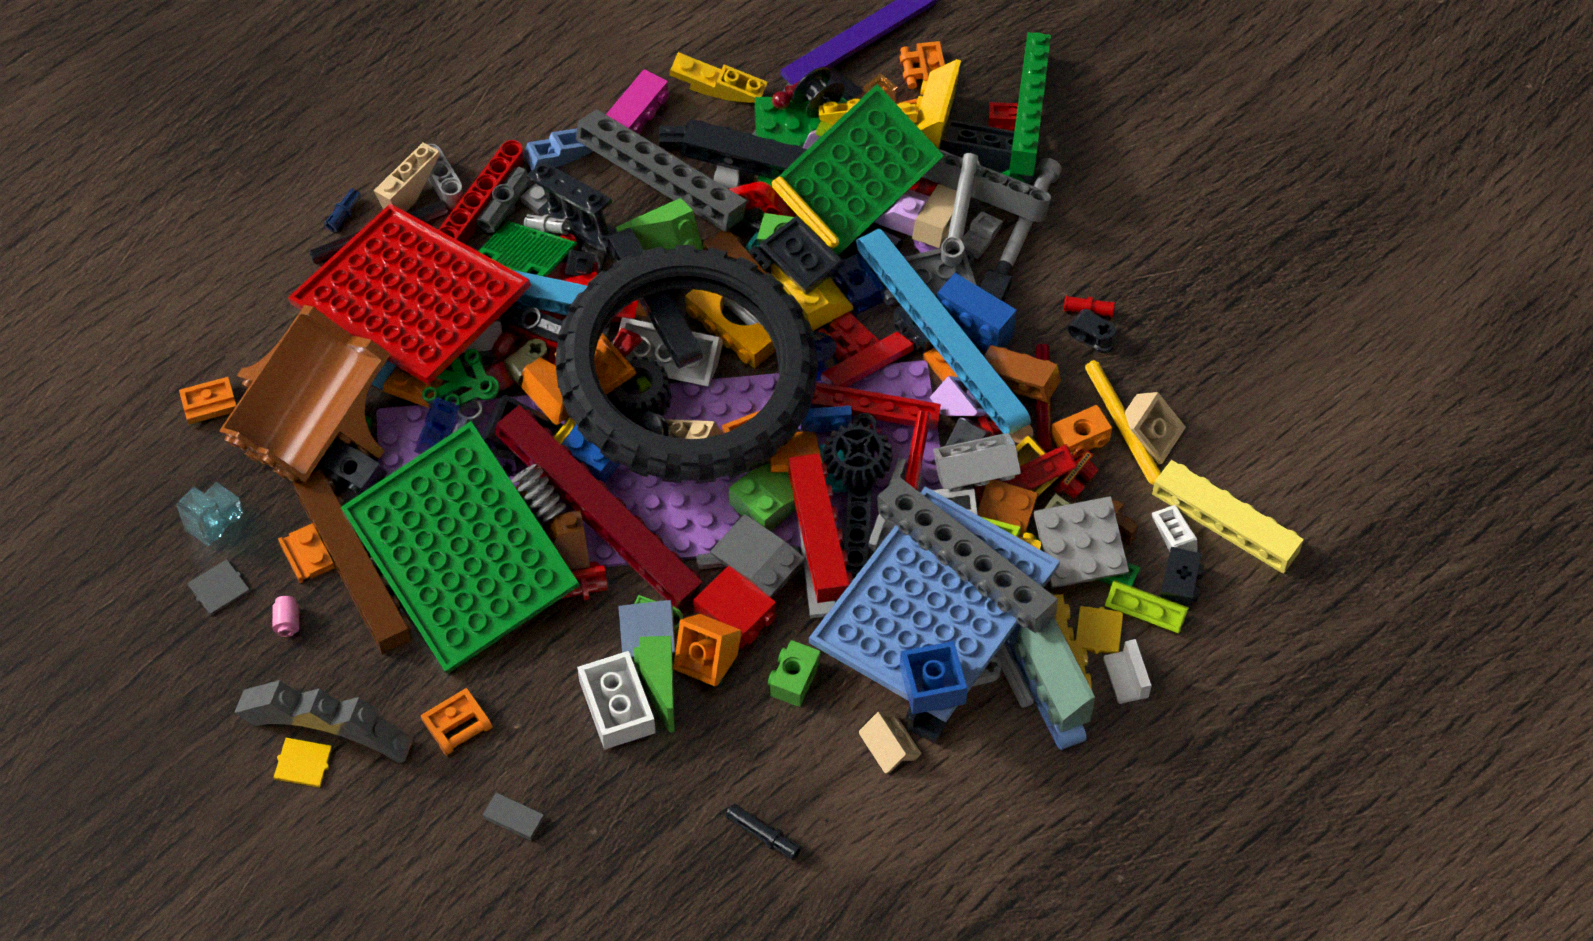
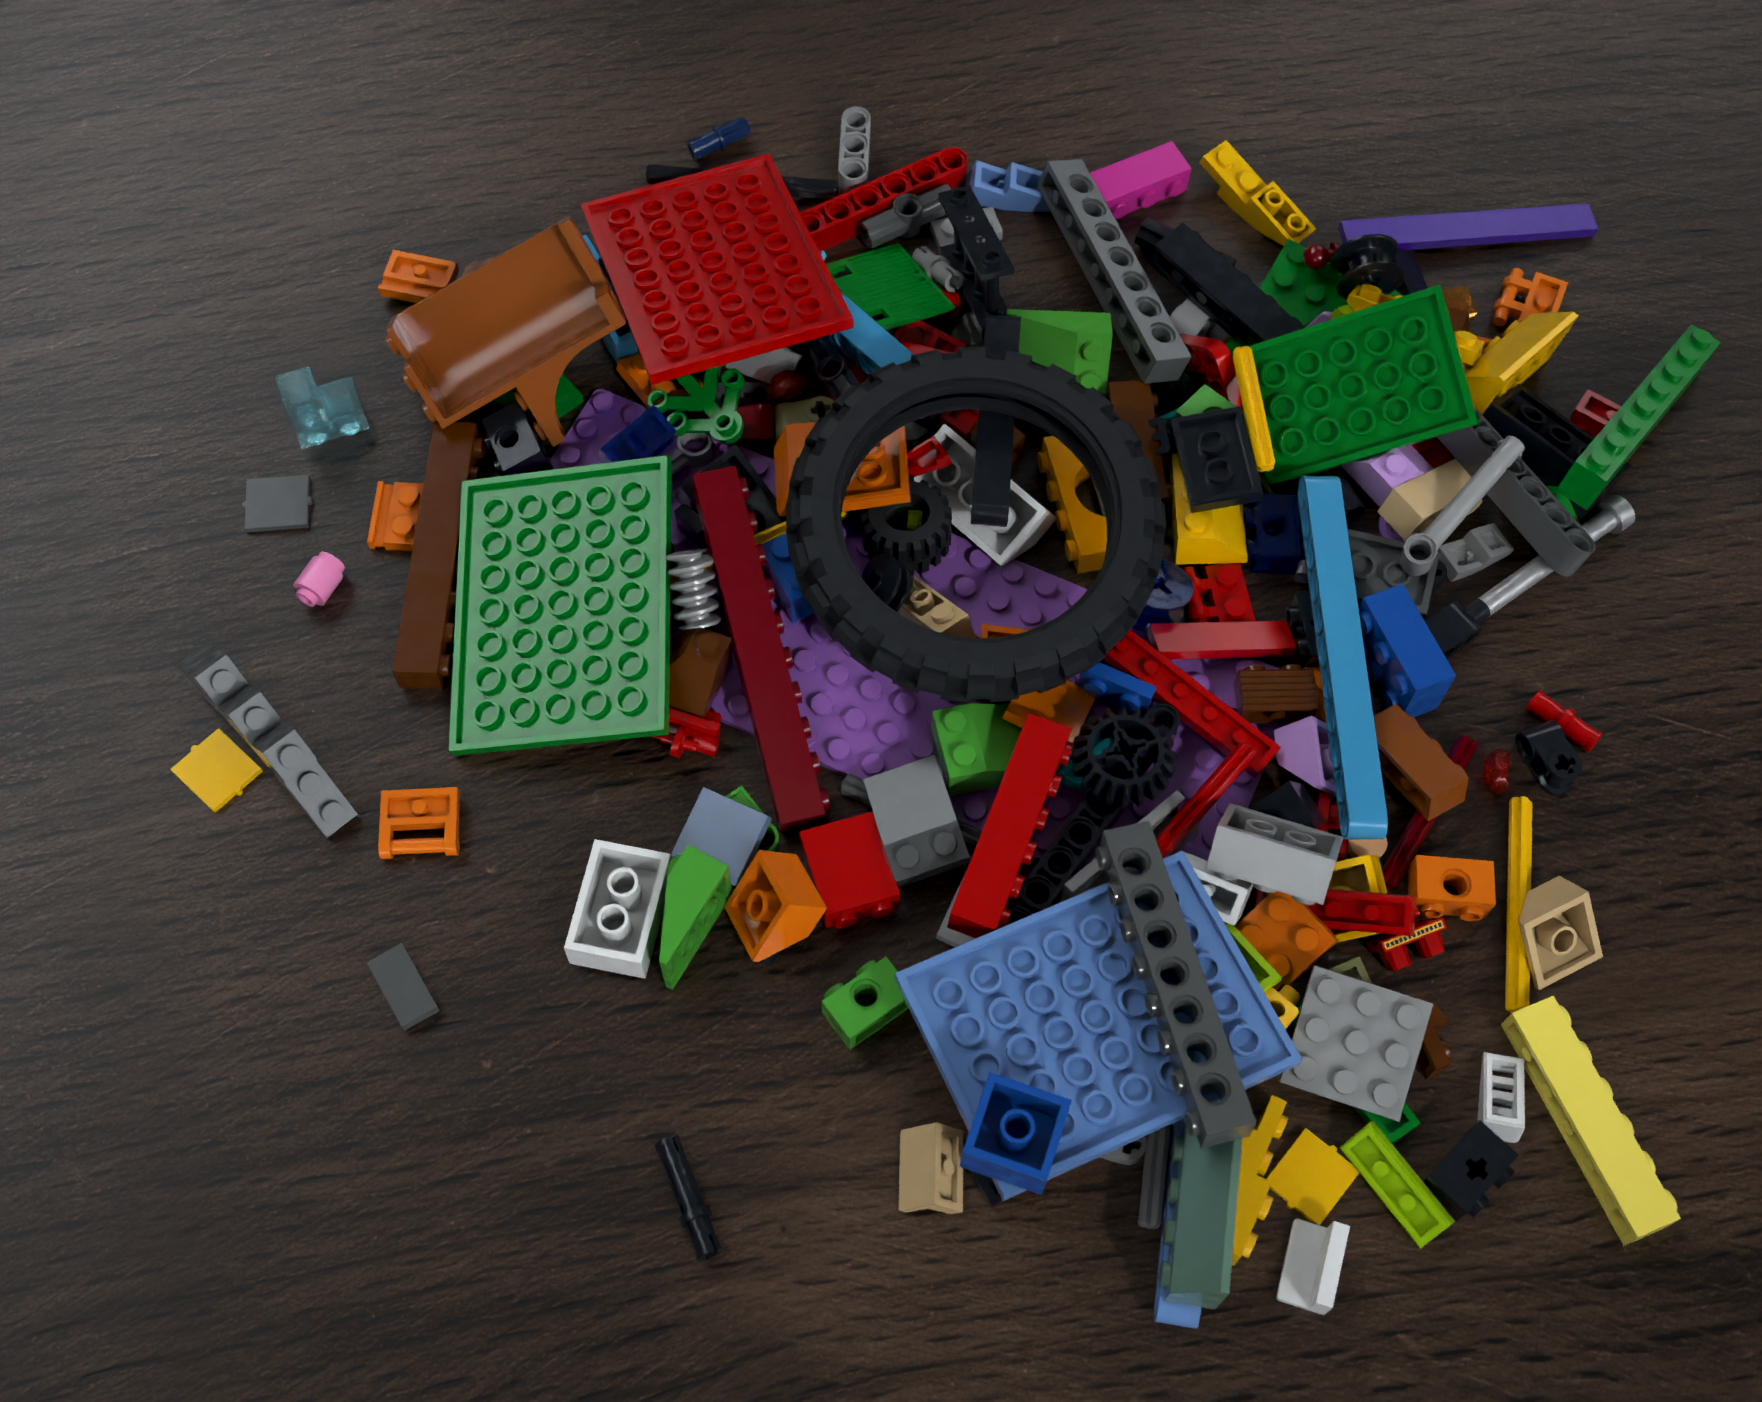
camera: 30 degrees right, 5 degrees up
tan slope [374,143,440,212] -> none
black tile [565,250,595,276] -> none
none -> reddish brown brick [1234,664,1318,724]
none -> clear red plate [1483,749,1512,795]

